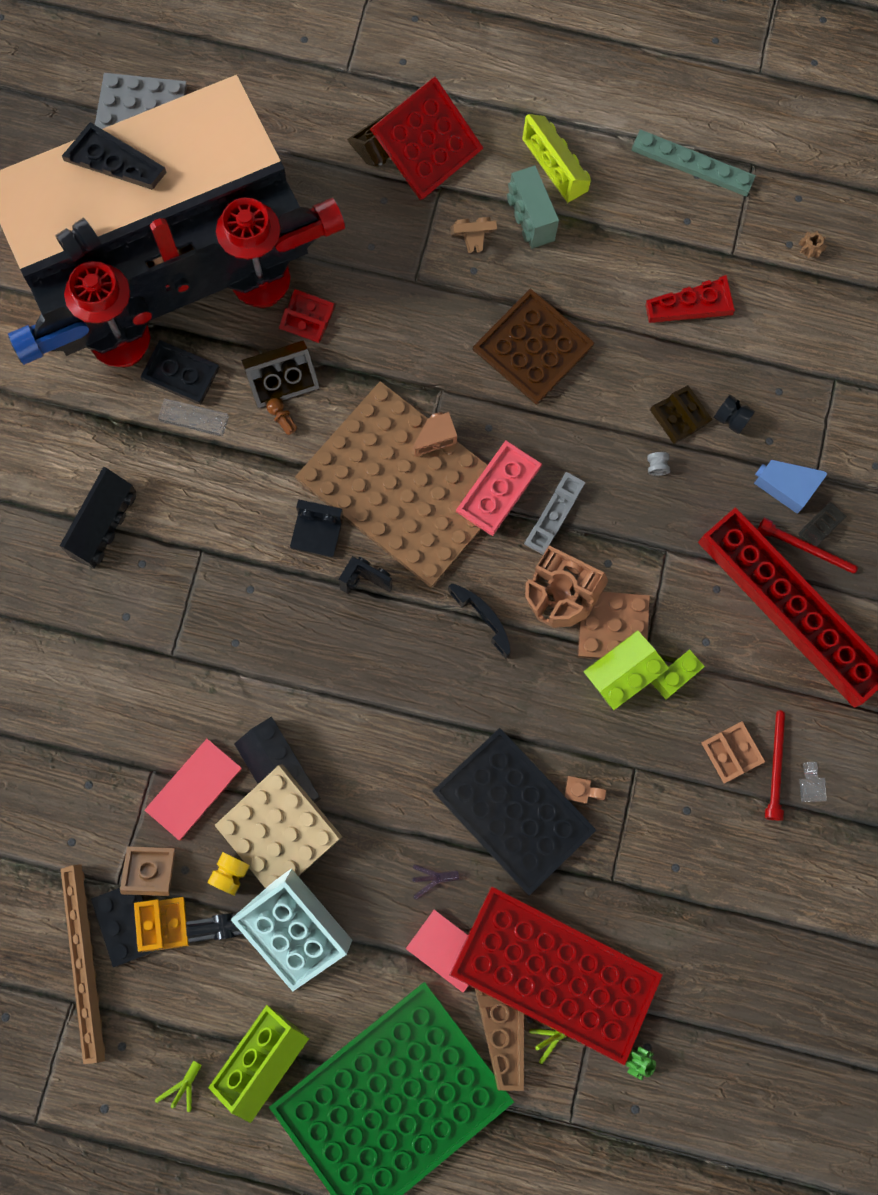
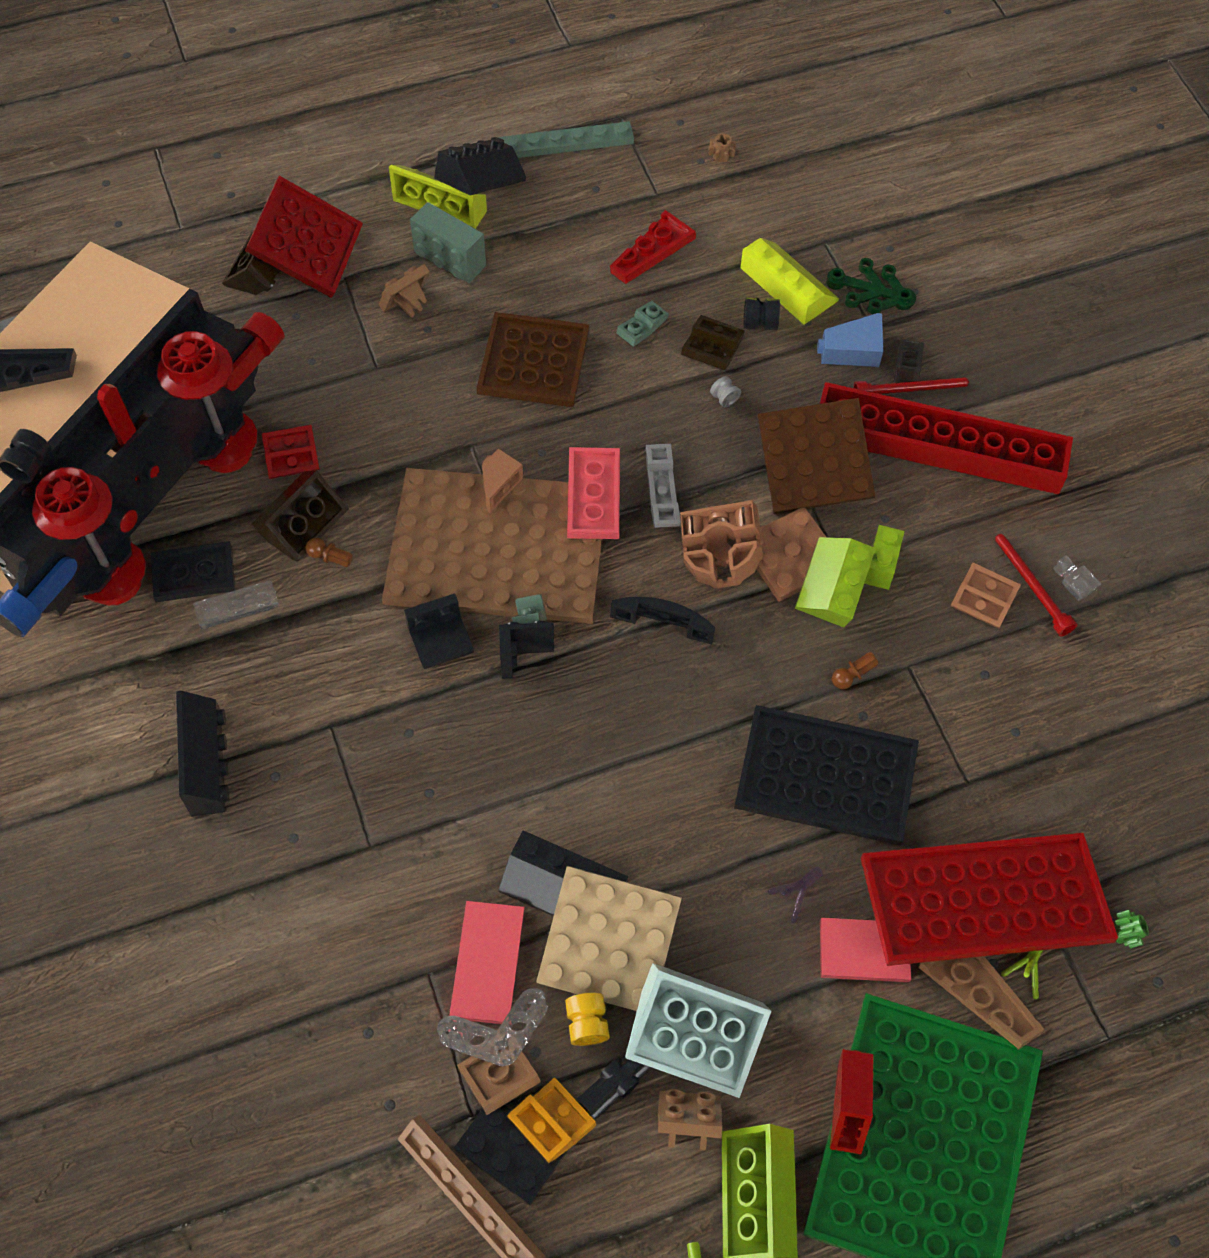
camera: 30 degrees left, 15 degrees down
nougat plate [564,776,606,804] -> none
none -> black slope [434,137,526,195]
none -> clear beam [437,988,548,1066]
none -> sand green bracket [512,594,547,624]
none -> sand green slope [616,301,669,347]
none -> medium nougat plate [658,1089,722,1151]
none -> neon yellow slope [740,238,839,325]
none -> reddish brown plate [758,398,875,514]
none -> dark green plant [826,258,916,315]
none -> red slope [830,1049,873,1154]
none -> dark orange axle [832,652,879,689]

